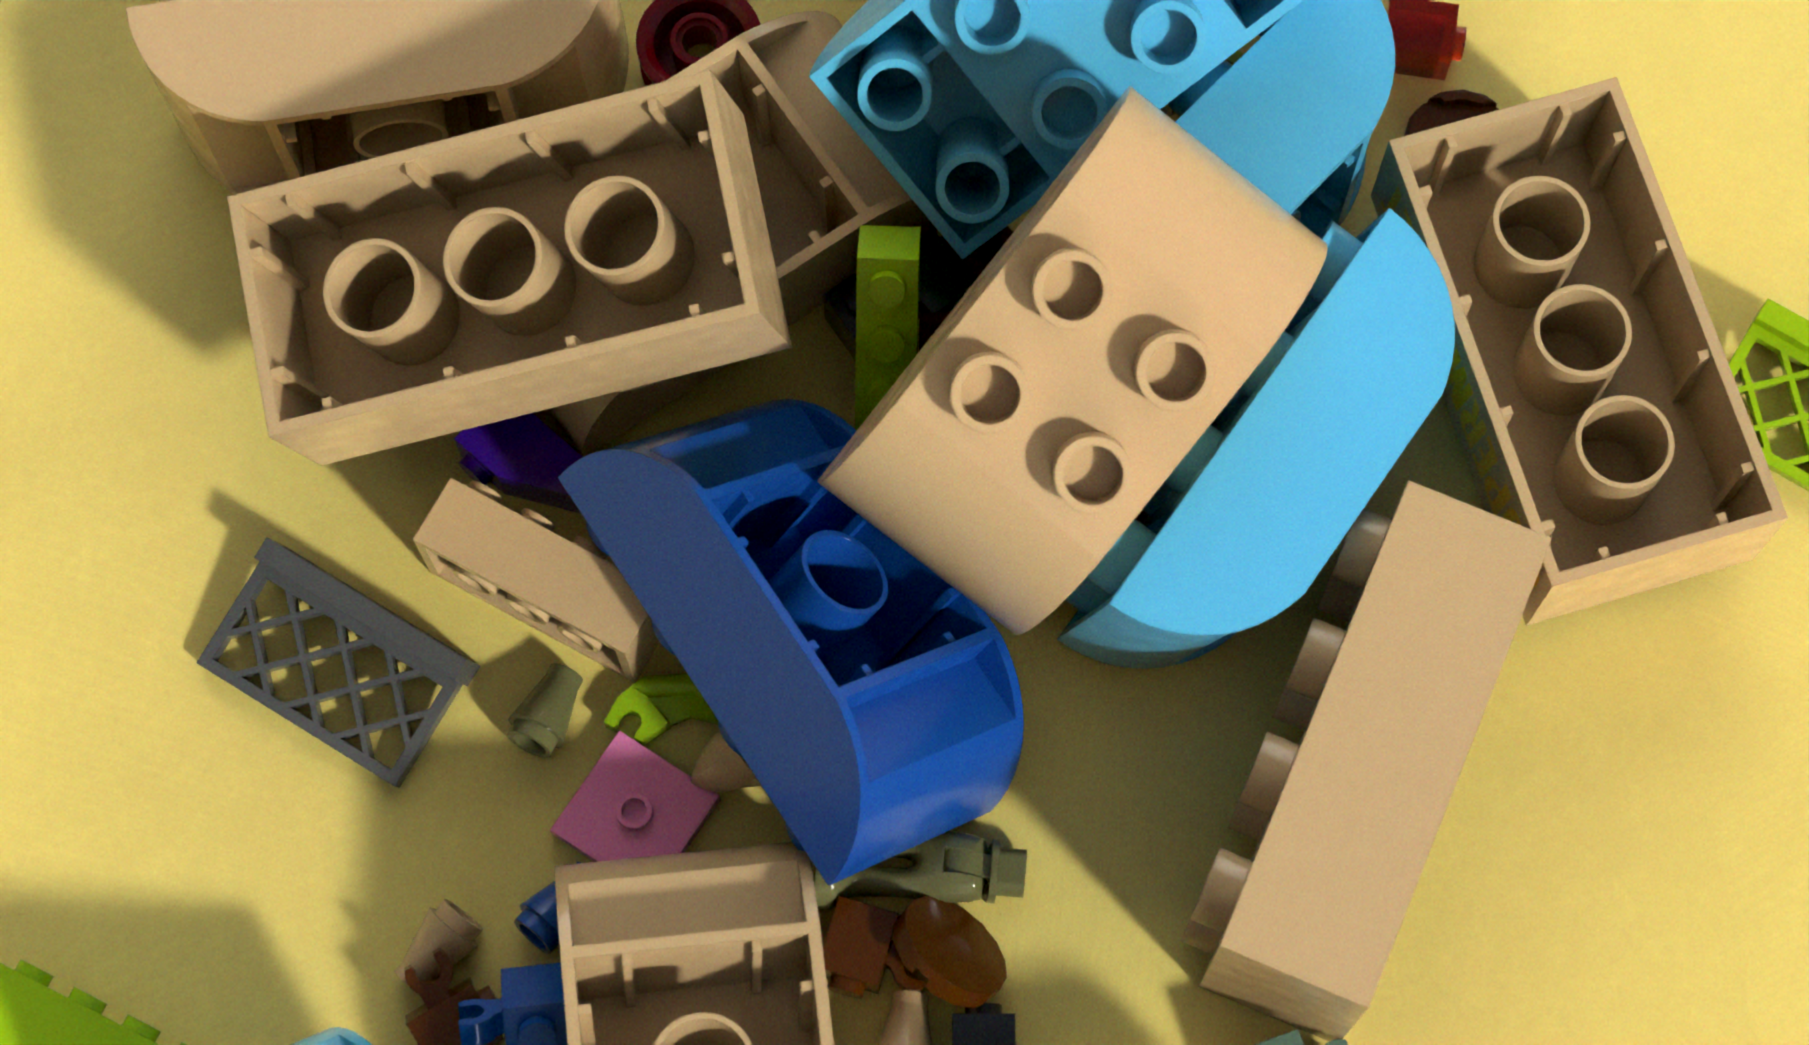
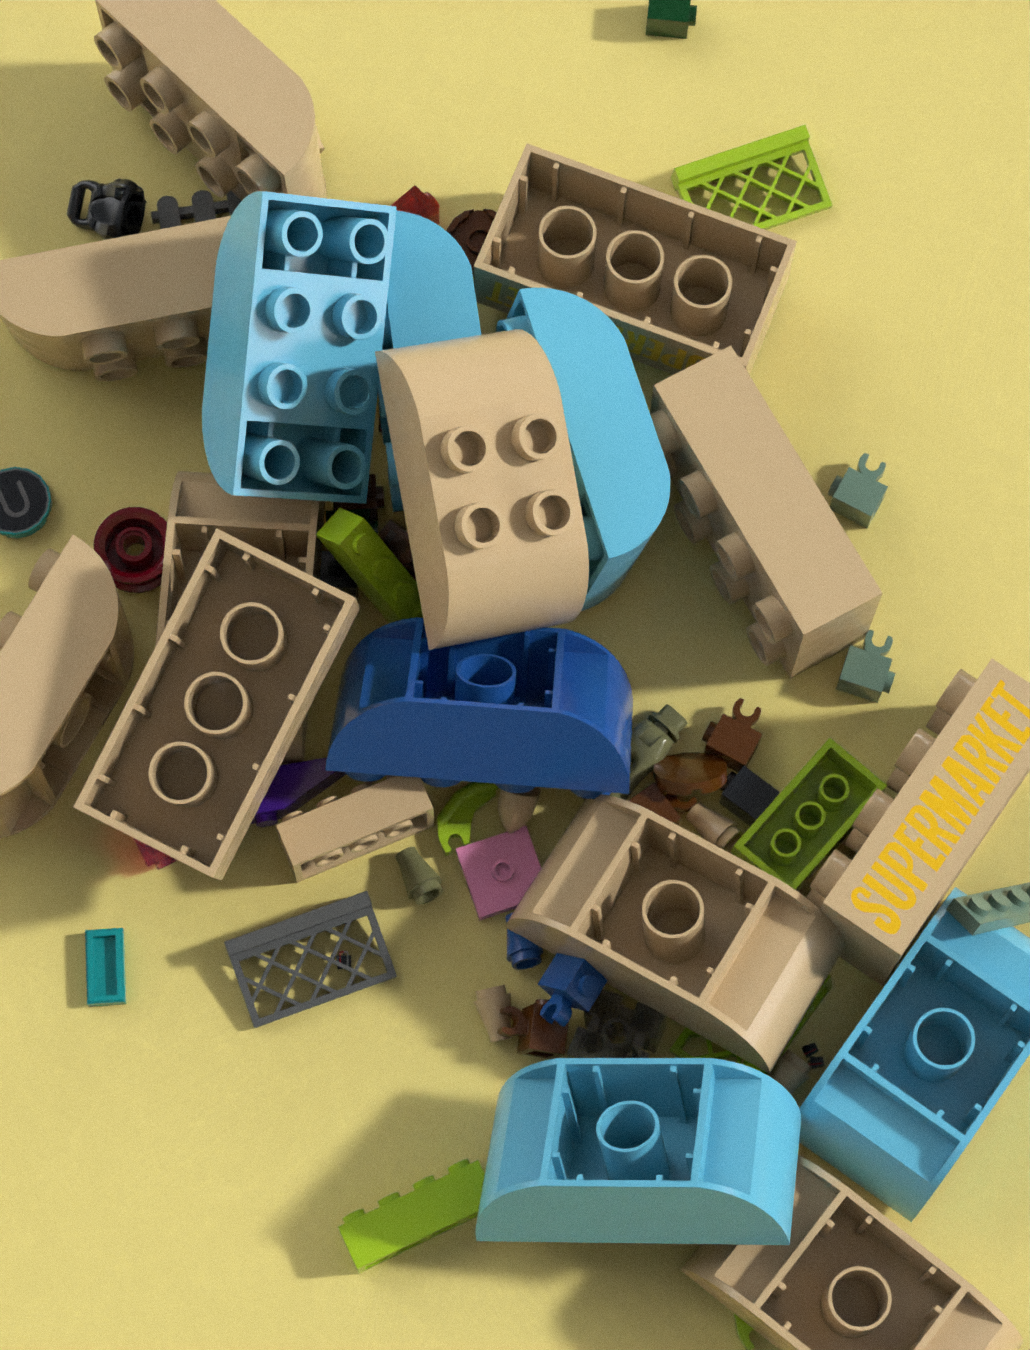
camera: 55 degrees left, 0 degrees up
none -> teal tile [85,928,126,1007]
none -> piece [336,951,352,969]
none -> reddish brown brick [702,698,762,772]
none -> sand green brick [828,453,888,528]

